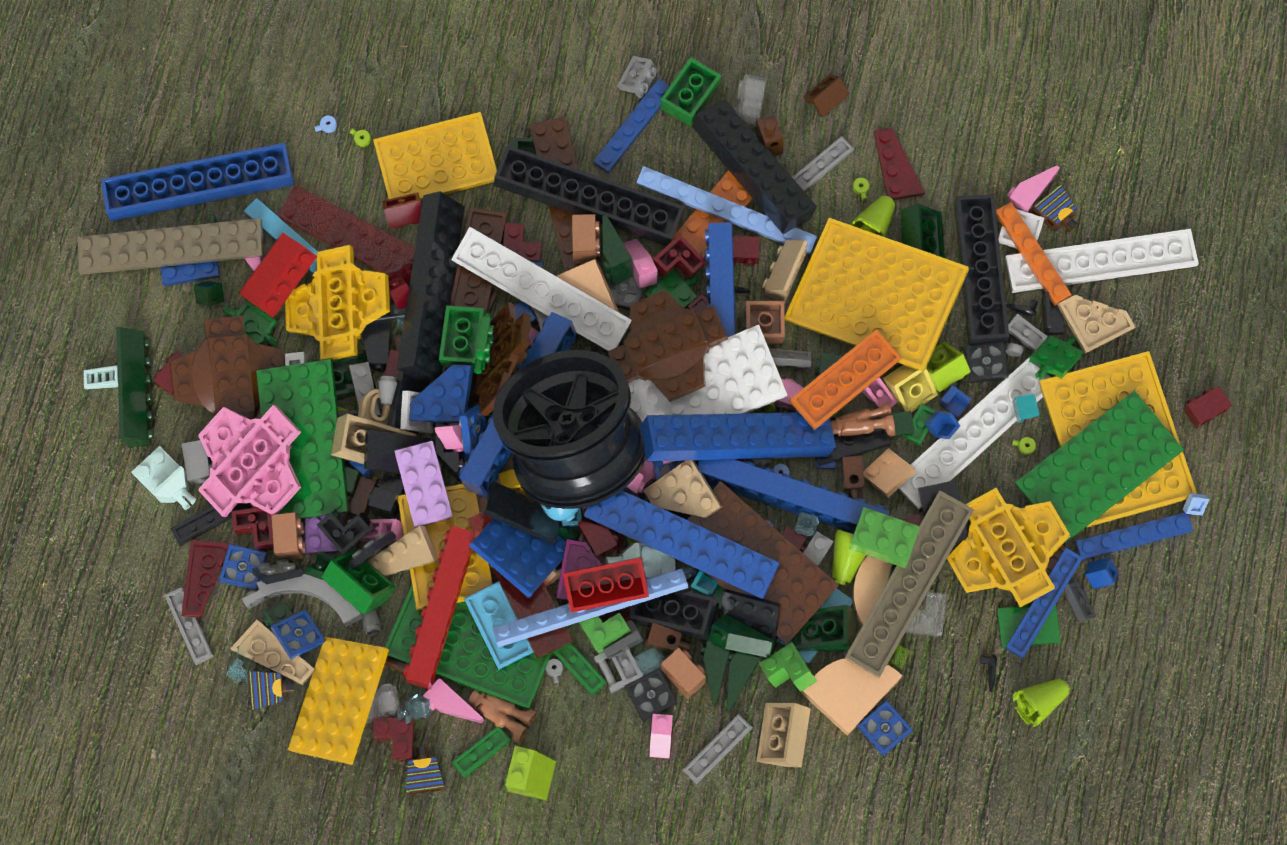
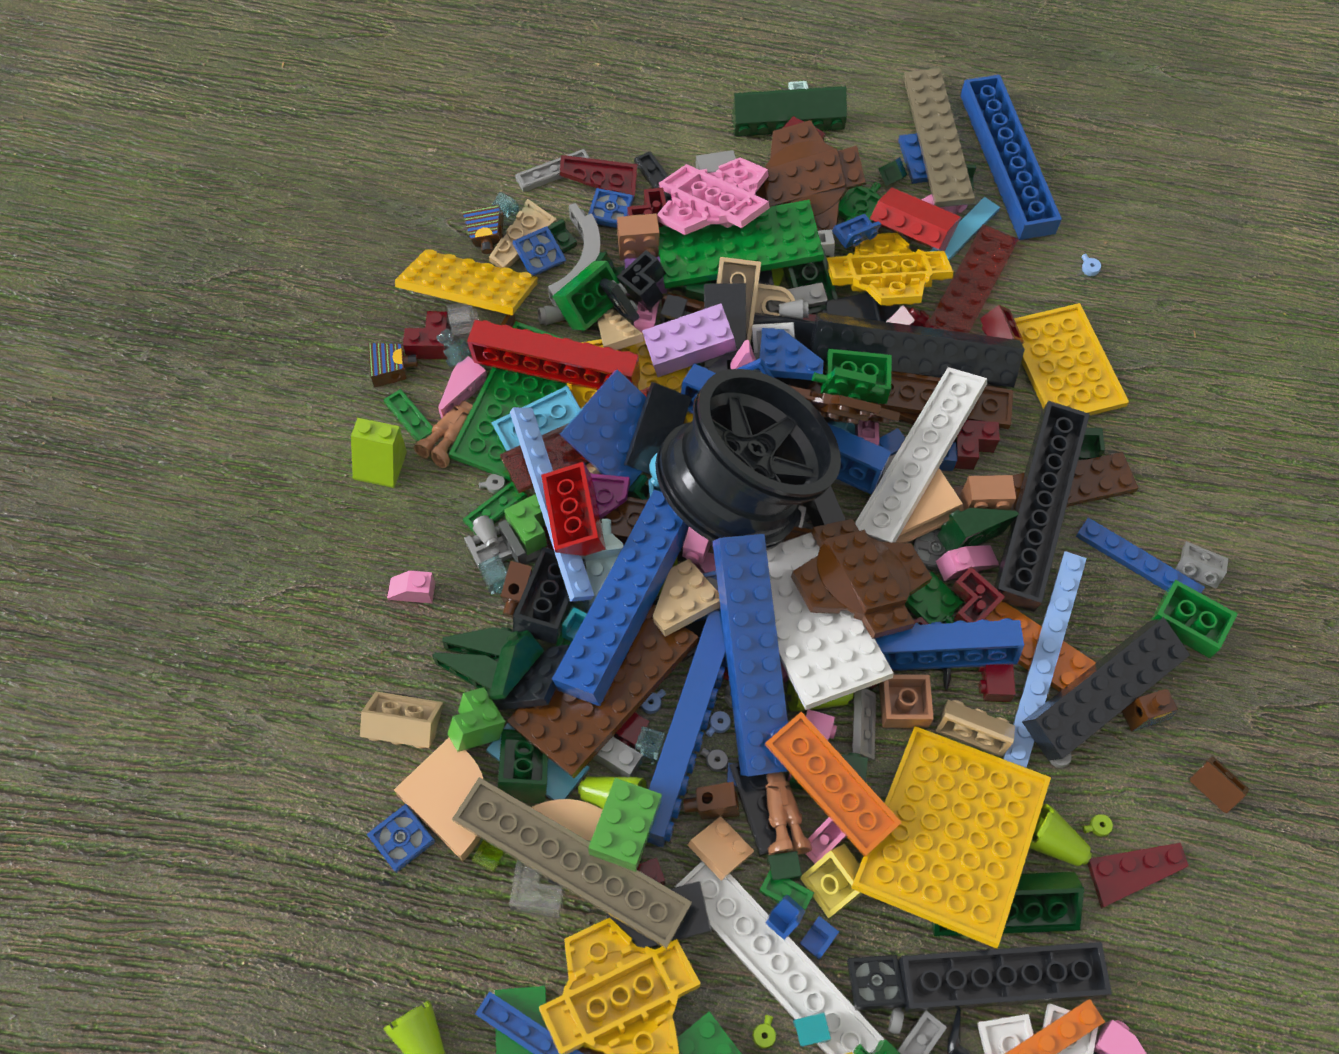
camera: 85 degrees right, 10 degrees down
light aqua plate [131,446,196,510] -> none
piece [252,559,303,585] -> none
lime piece [350,128,371,147] -> none
dark red slope [578,521,619,560] -> none
black piece [625,668,678,722] -> none
nougat brick [661,648,706,699] -> none
light grey tile [683,714,753,785] -> none
clear brick [734,74,767,126] -> none
light grey tile [792,136,854,192] -> none
lime slope [926,341,971,392] -> none
black bar [980,654,997,692] -> none
none -> light grey cone [473,515,499,549]
none -> light grey piece [700,748,728,772]
none -> blue bracket [832,214,881,248]

